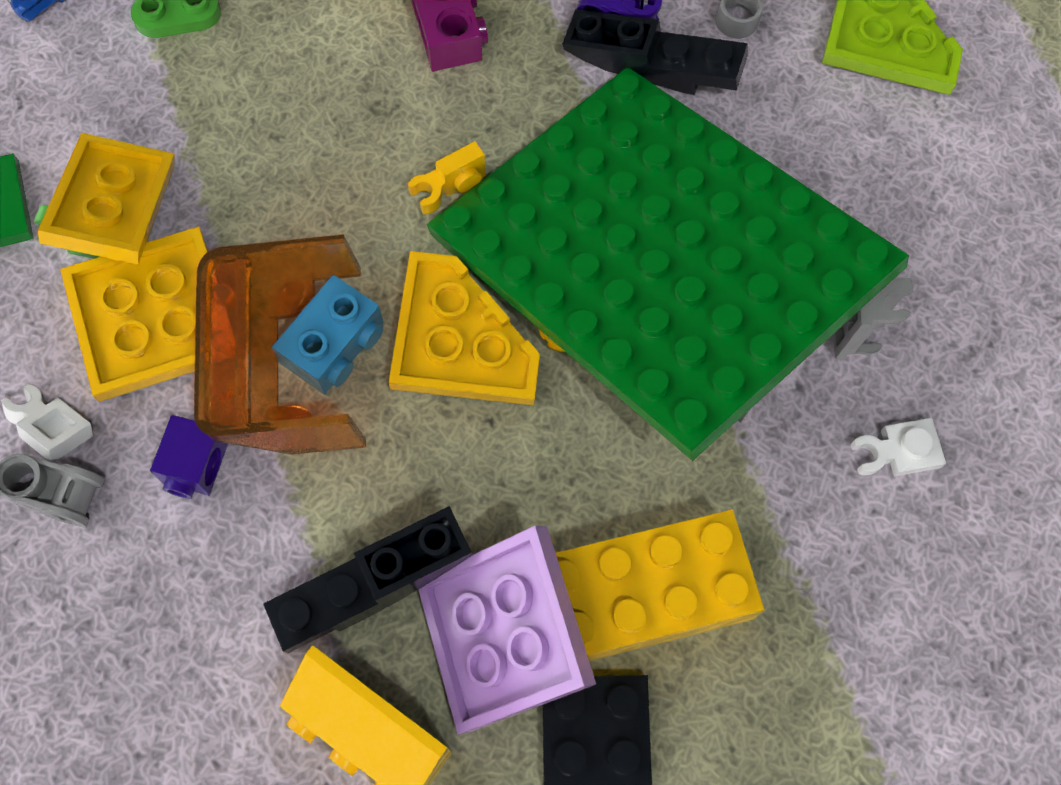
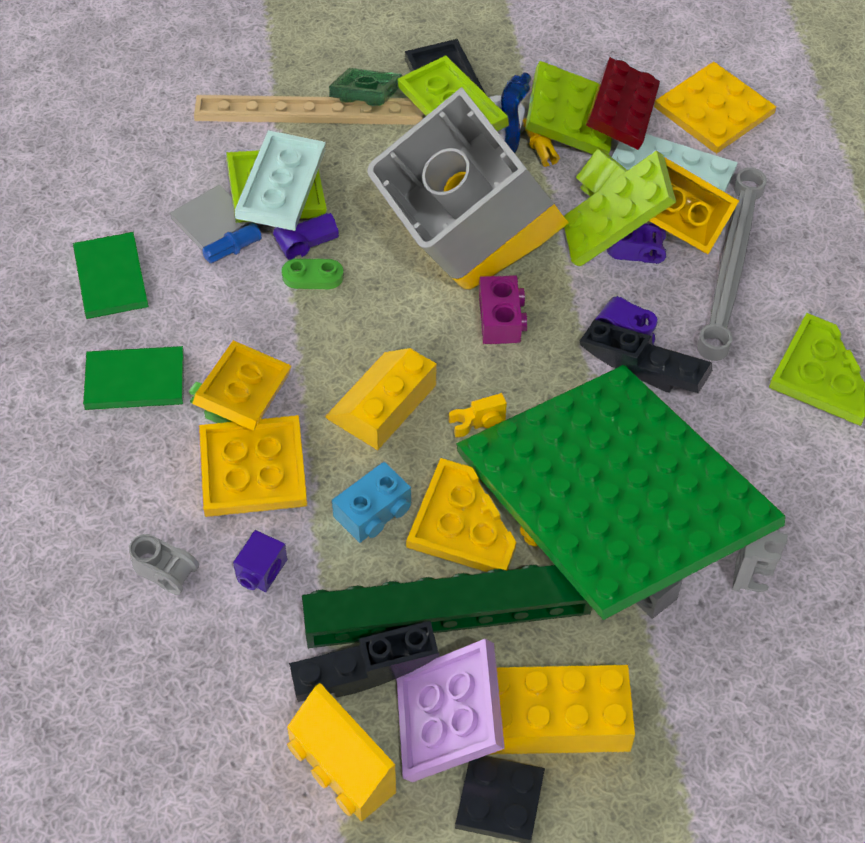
camera: 15 degrees right, 15 degrees down
white plate [1,384,93,463] -> none
clear orange windscreen [194,234,366,455] -> none
white plate [851,418,946,476] -> none
none -> dark green brick [302,565,592,649]
none -> yellow slope [325,348,437,450]

